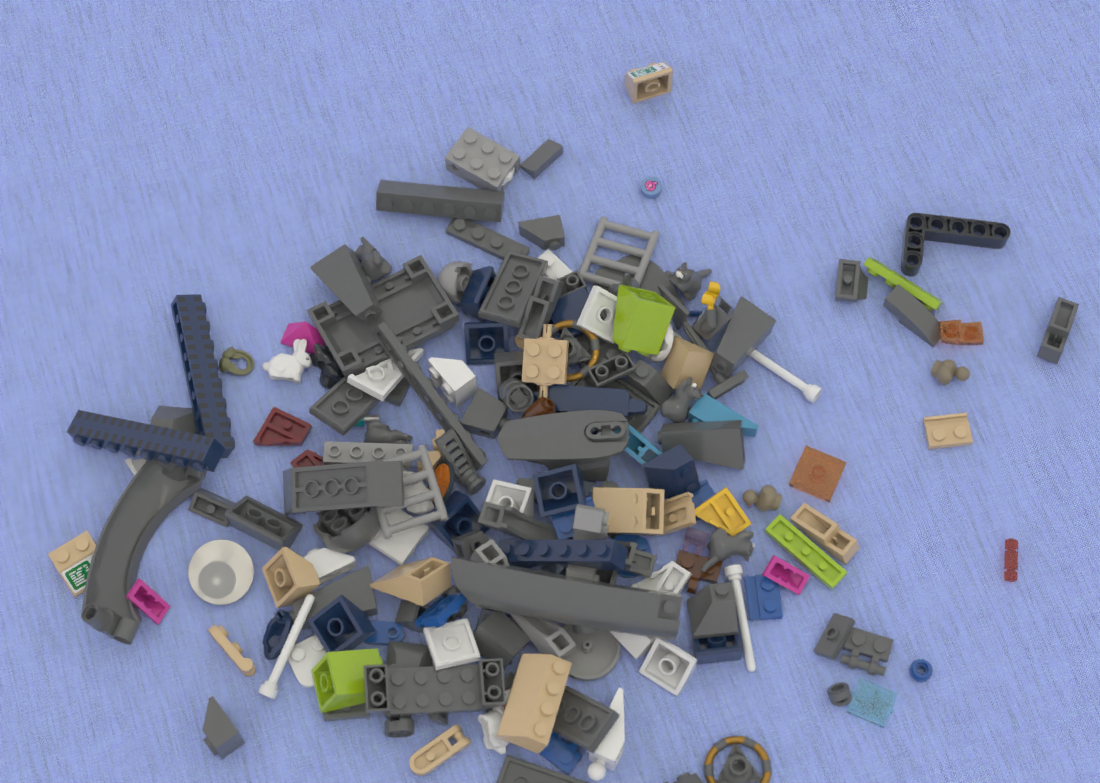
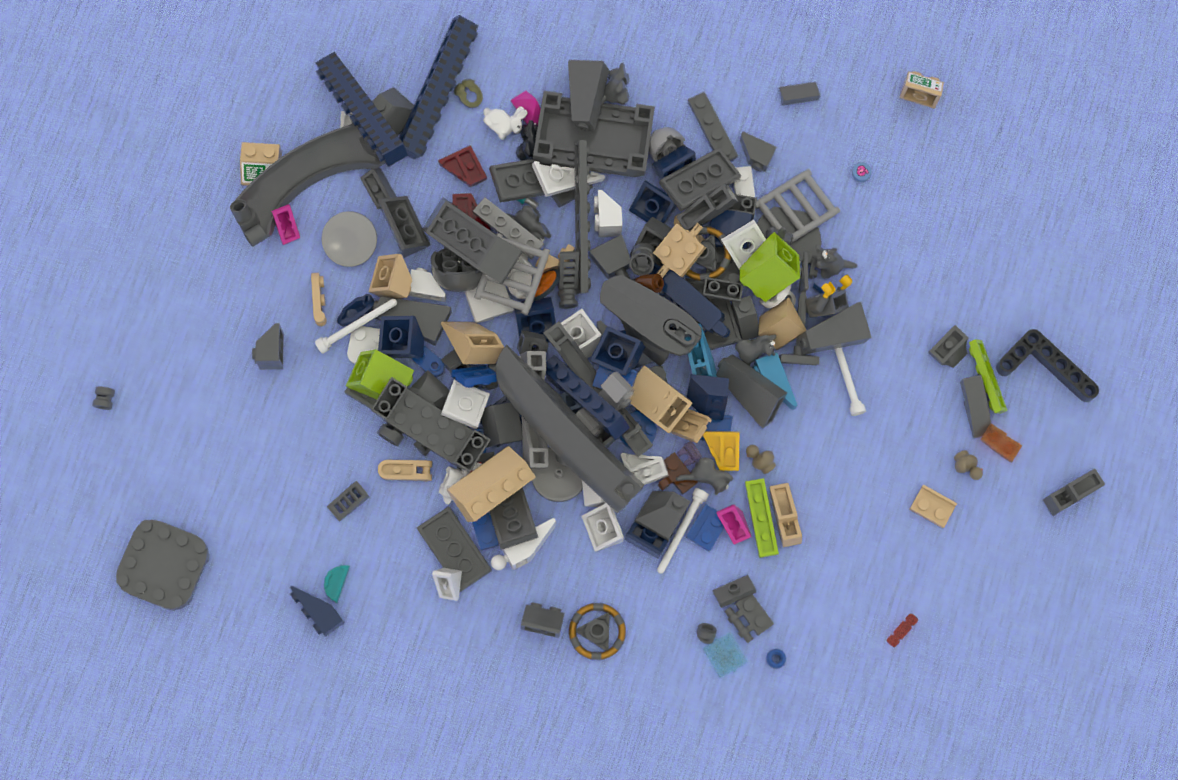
camera: 30 degrees right, 10 degrees up
dark grey brick [376,180,505,222] -> none
light grey piece [445,127,520,191] -> none
clear orange plate [789,446,847,503] -> none

